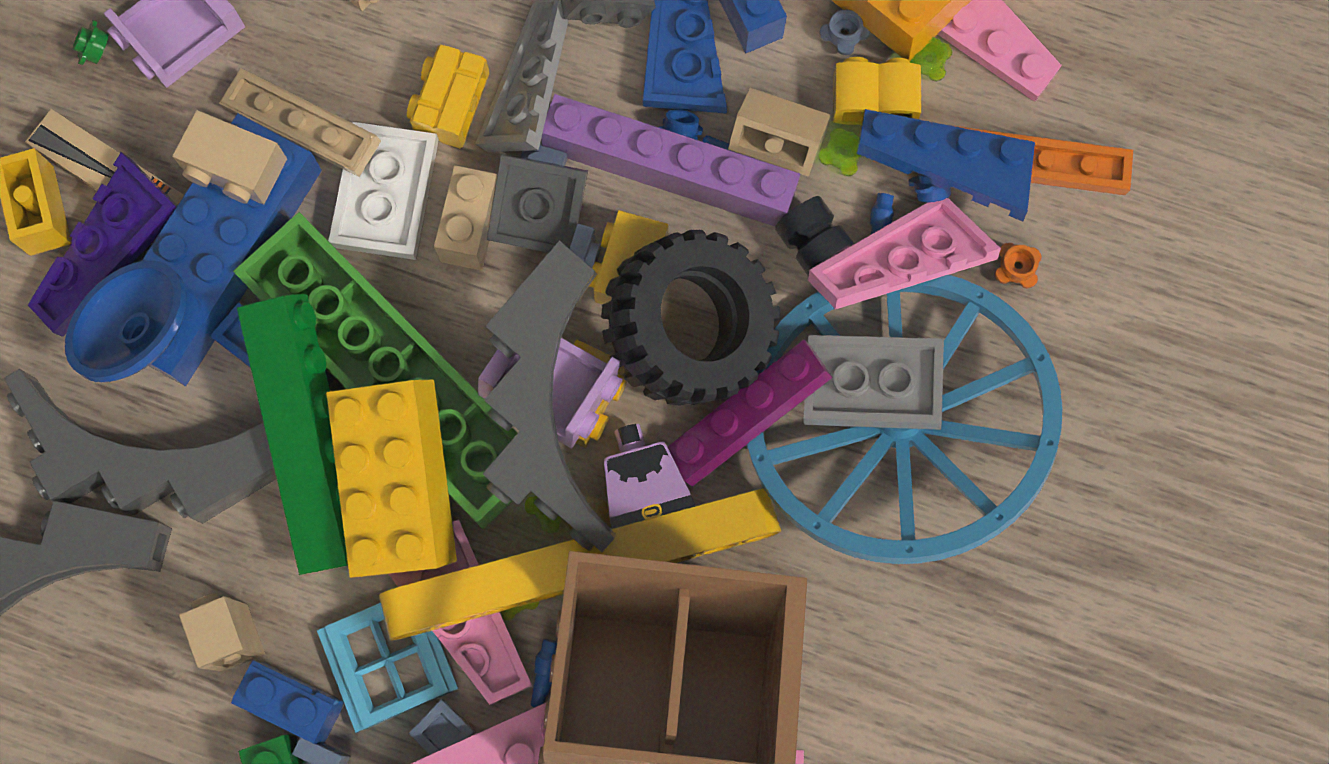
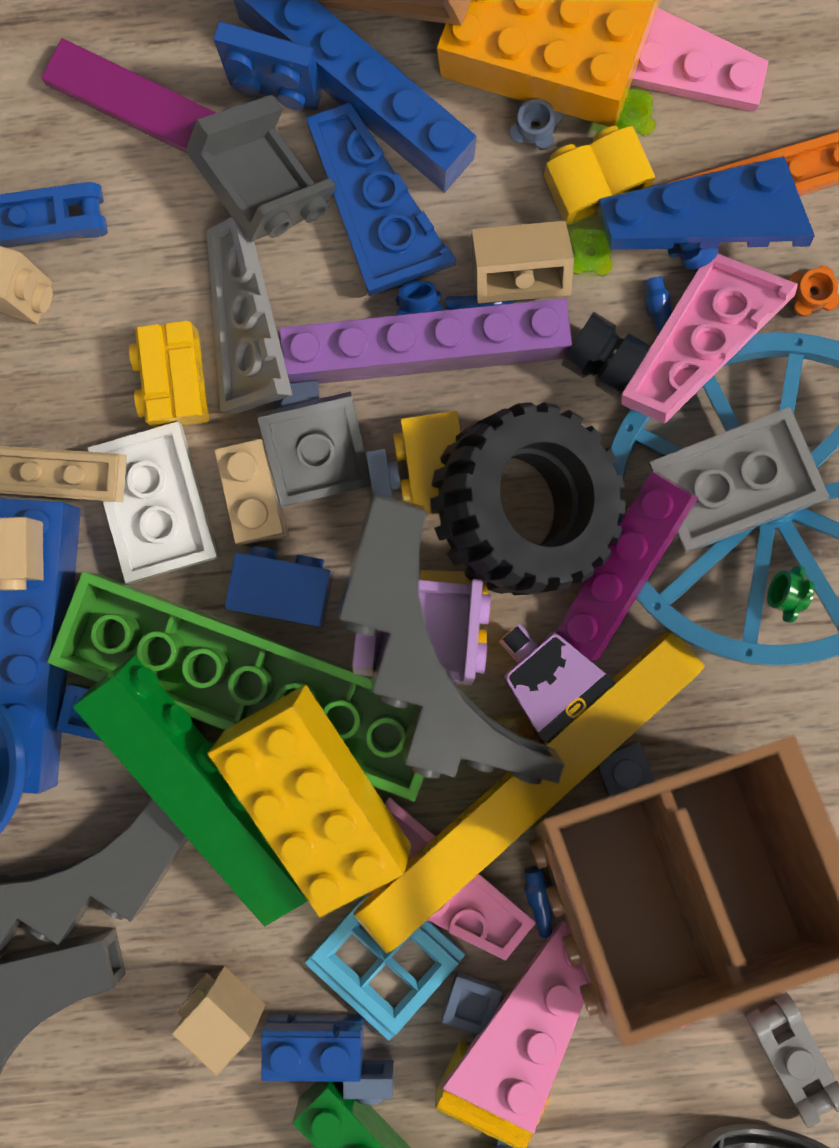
camera: 15 degrees left, 10 degrees up
none -> blue brick [225,546,334,627]
none -> green plate [767,566,814,623]

